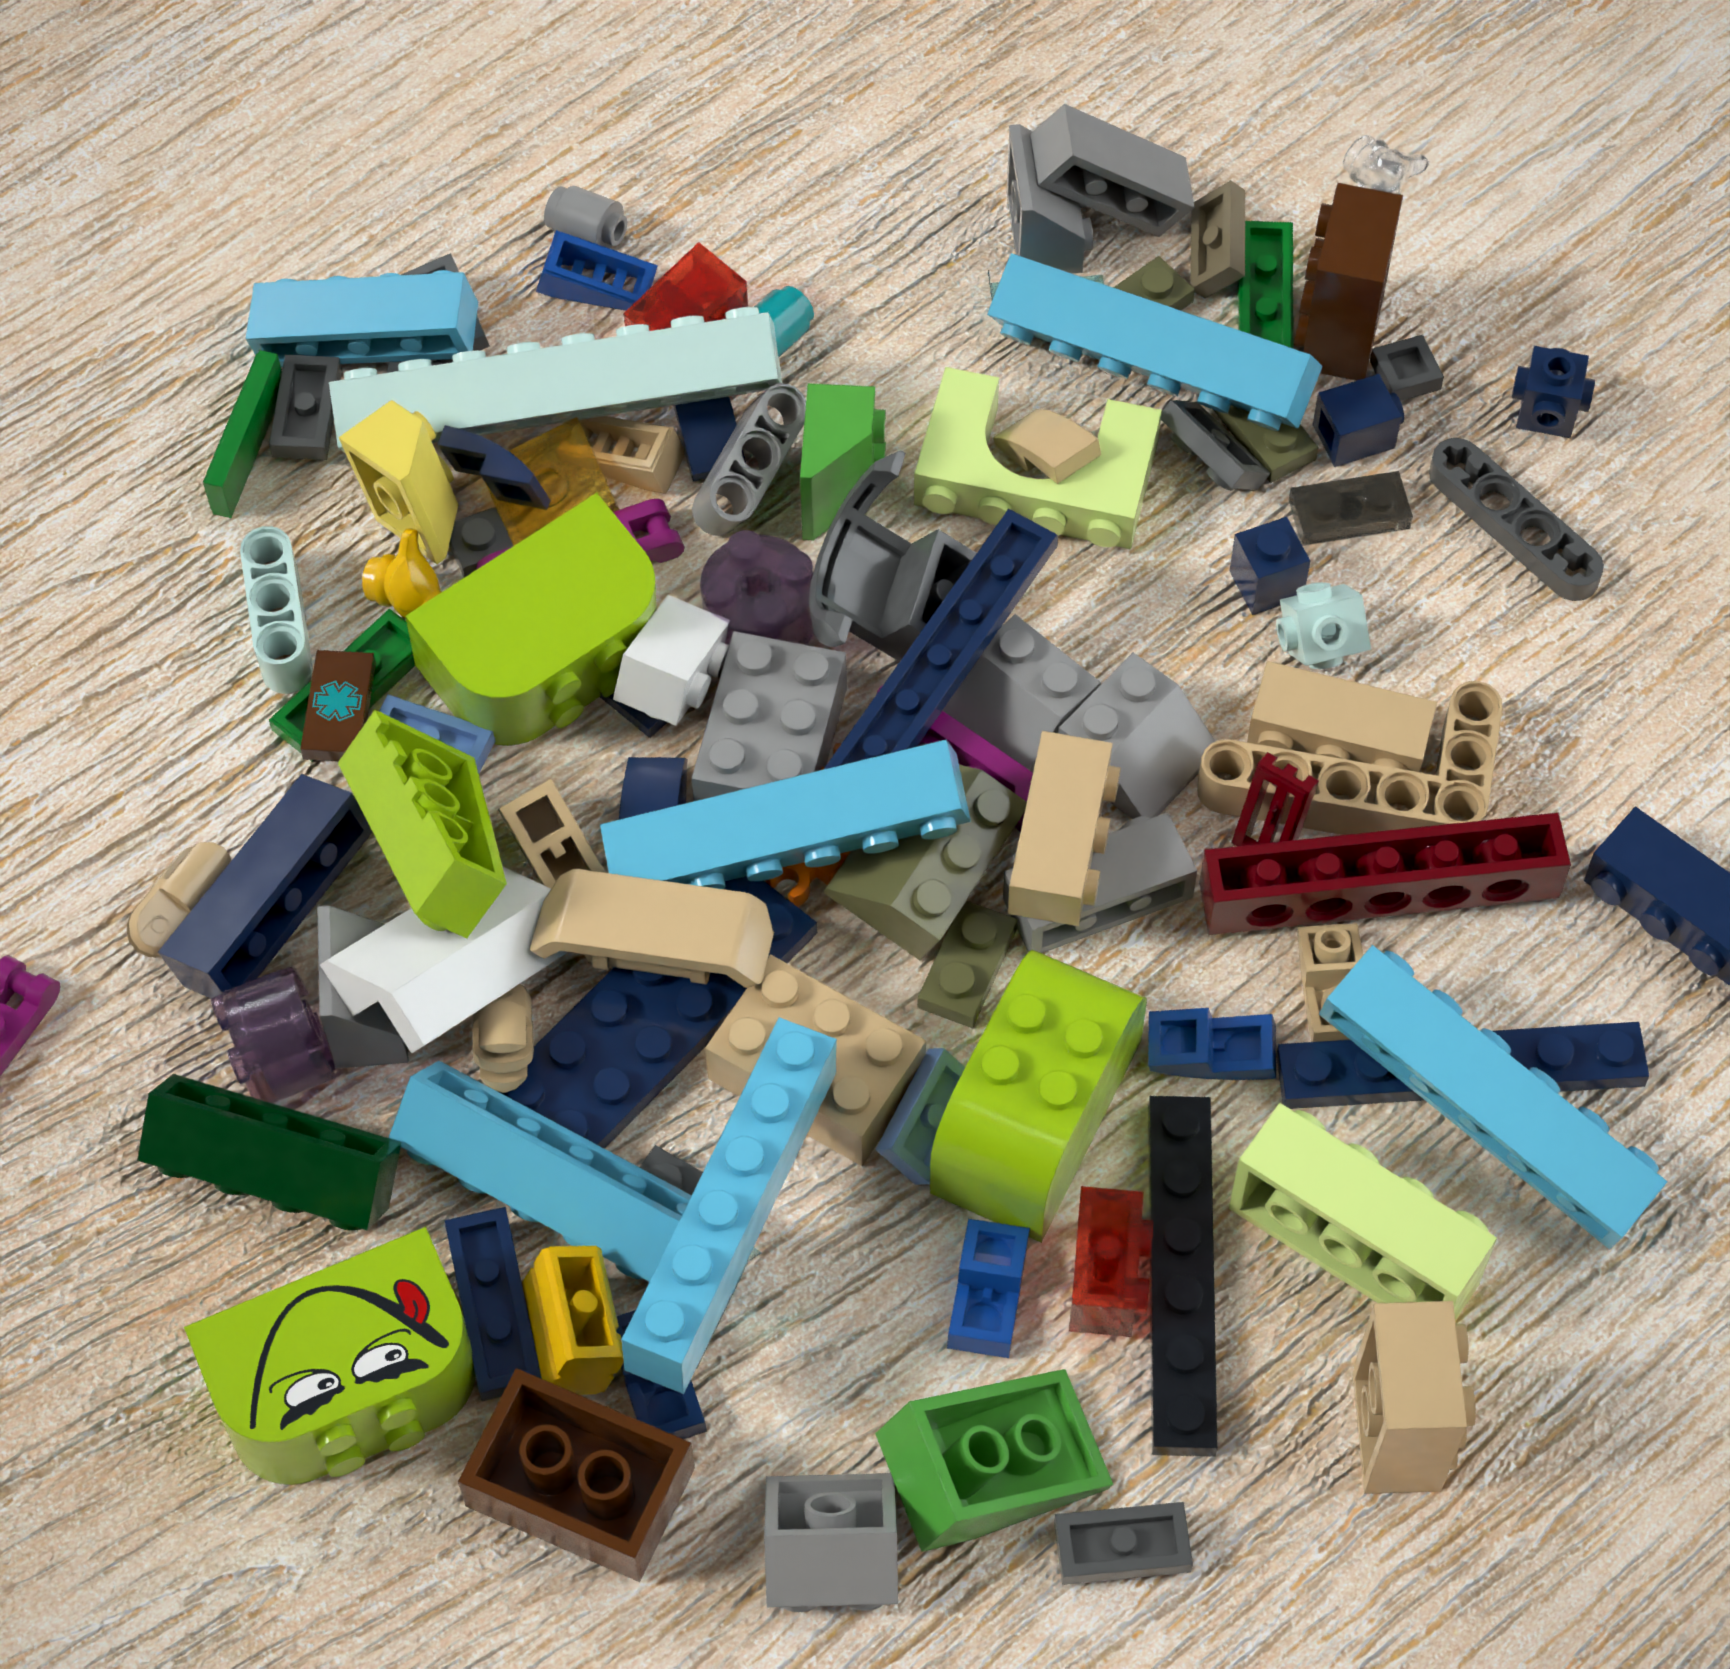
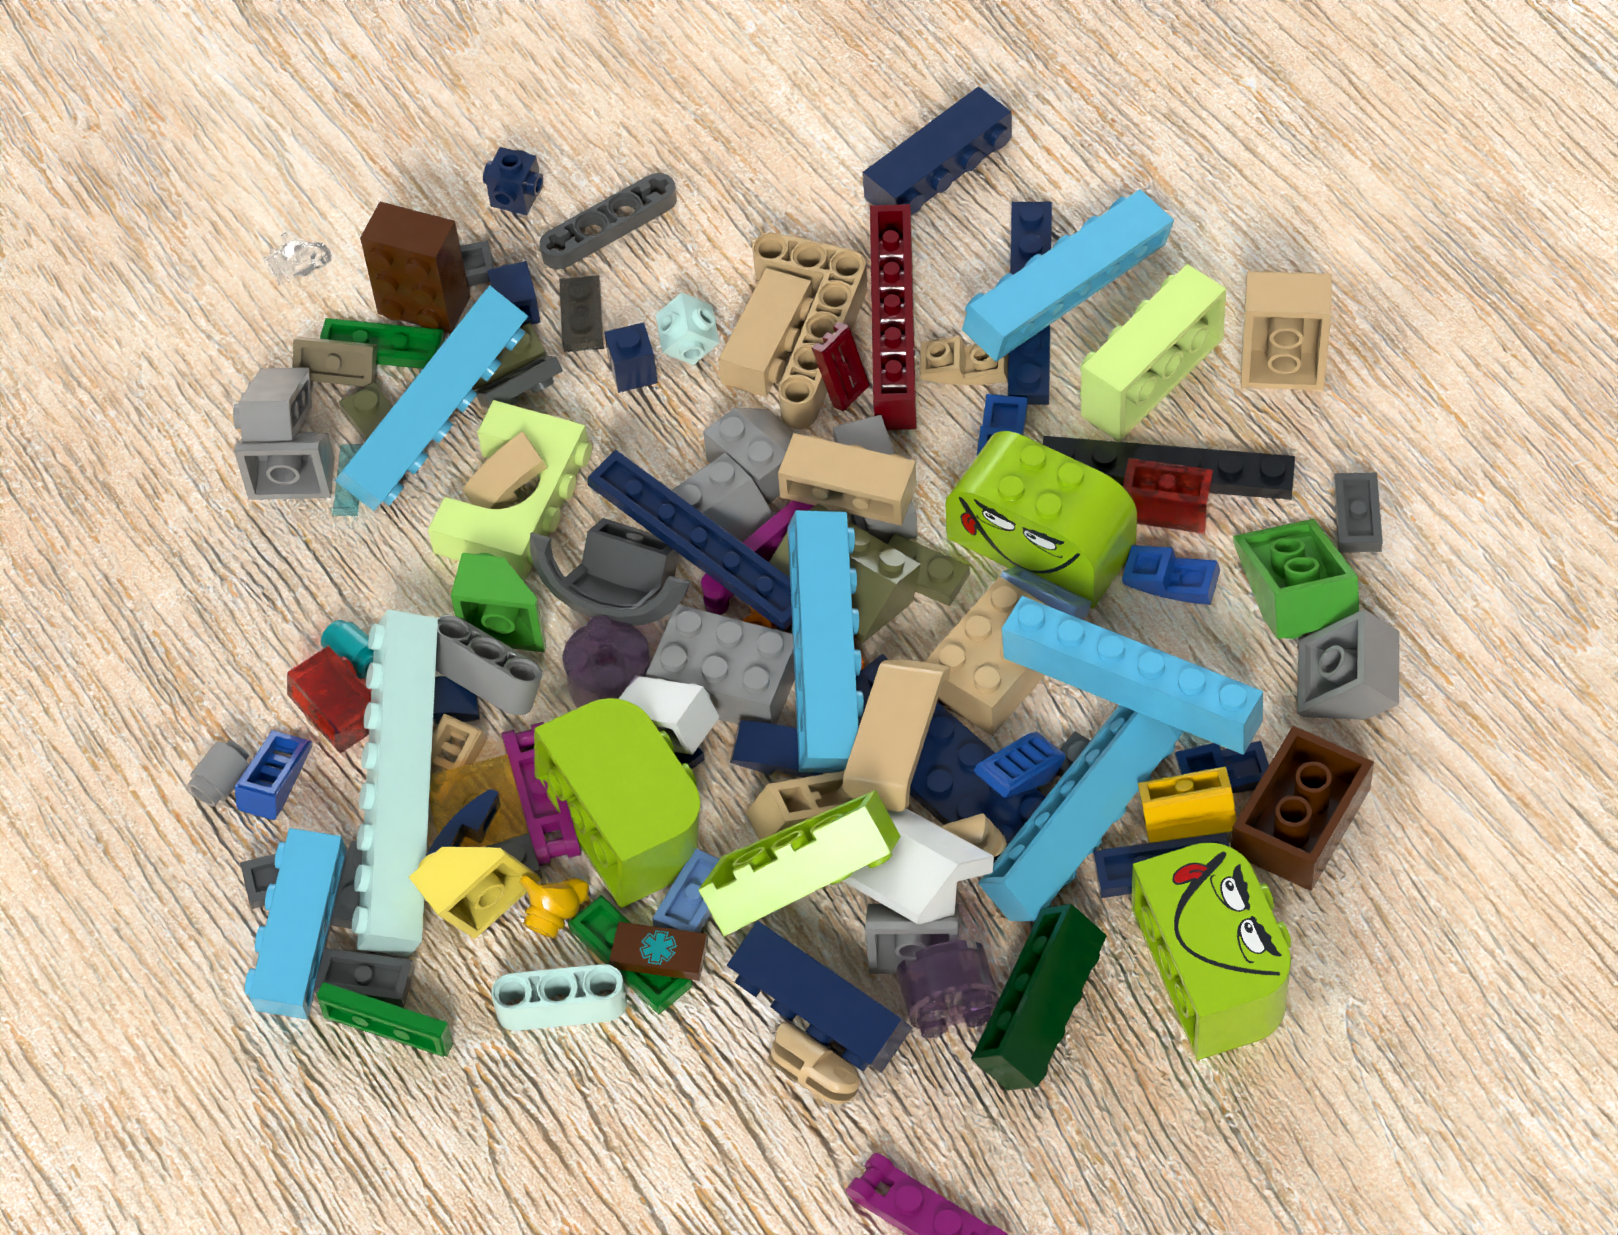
camera: 80 degrees left, 5 degrees down
none -> blue slope [973,732,1065,798]

